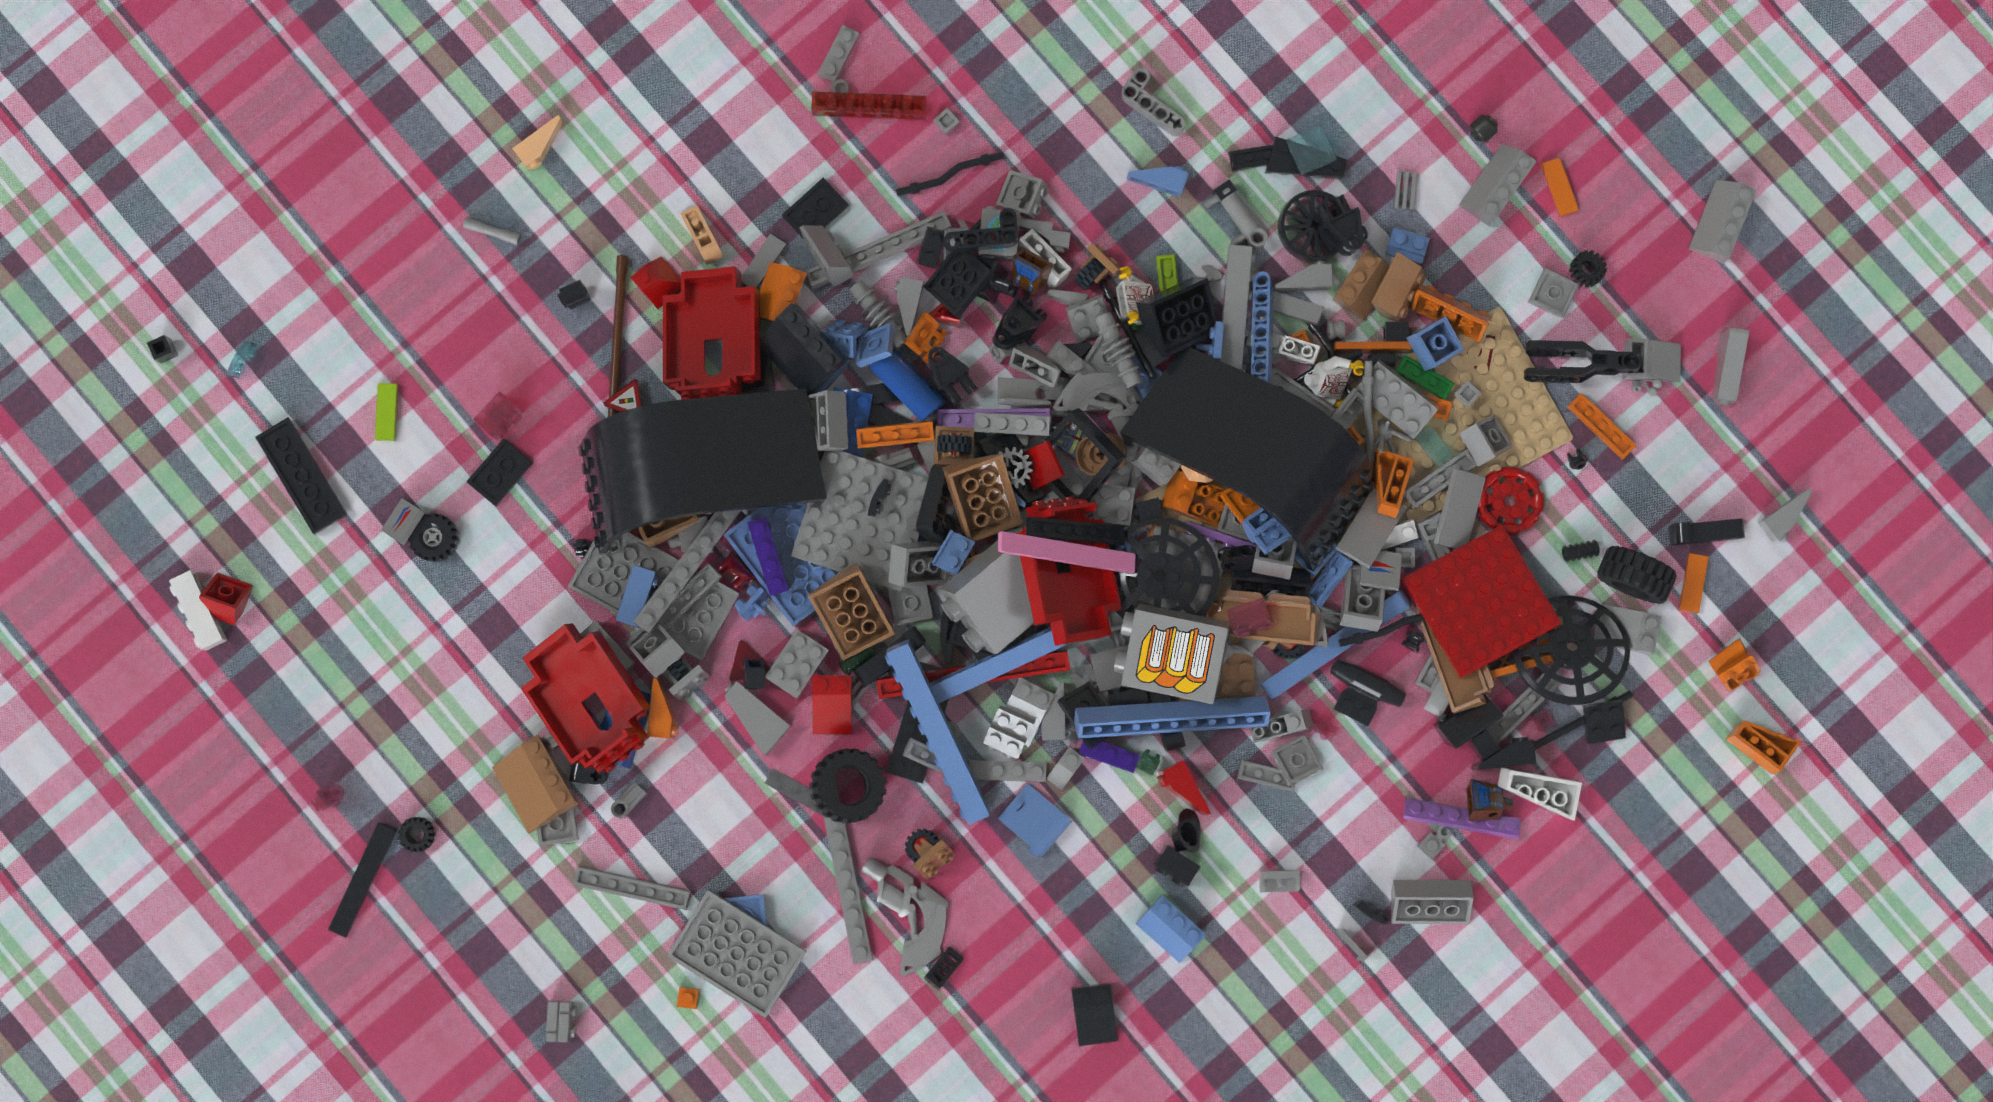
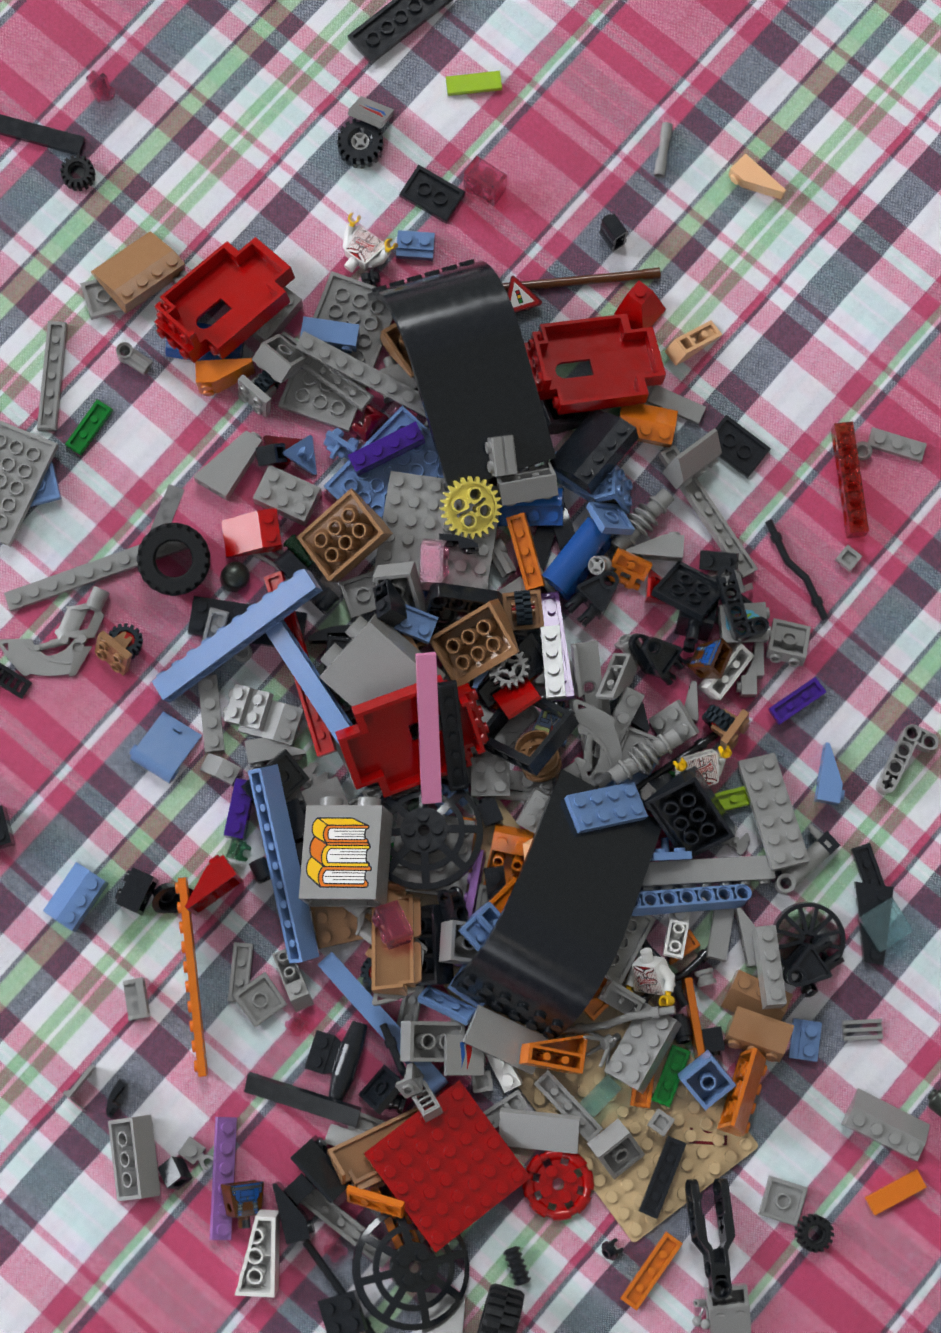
camera: 80 degrees right, 5 degrees down
black piece [569,763,608,785] -> none
none -> green tile [65,399,113,456]
none -> black panel [158,1156,193,1190]
none -> orange plate [175,877,208,1077]
none -> pearl dark grey hair [220,561,250,592]
none -> black tile [244,1072,362,1128]
none -> medium blue piece [283,435,317,476]
none -> white torso [343,212,398,273]
none -> orange tile [346,1185,406,1219]
none -> black plate [358,1064,401,1115]
none -> black slope [373,579,407,628]
none -> light grey bracket [395,1062,424,1098]
none -> medium blue plate [396,230,435,261]
none -> light grey slope [411,1080,443,1122]
none -> clear pink brick [420,539,450,583]
none -> light yellow gear [439,476,502,539]
none -> black plate [484,865,506,902]
none -> light grey brick [485,435,518,477]
none -> medium blue plate [564,781,648,834]
none -> light grey wheel [588,555,612,575]
none -> black plate [638,1135,687,1219]
none -> light grey plate [737,753,810,872]
none -> light grey brick [752,925,787,1010]
none -> dark purple plate [768,676,826,725]

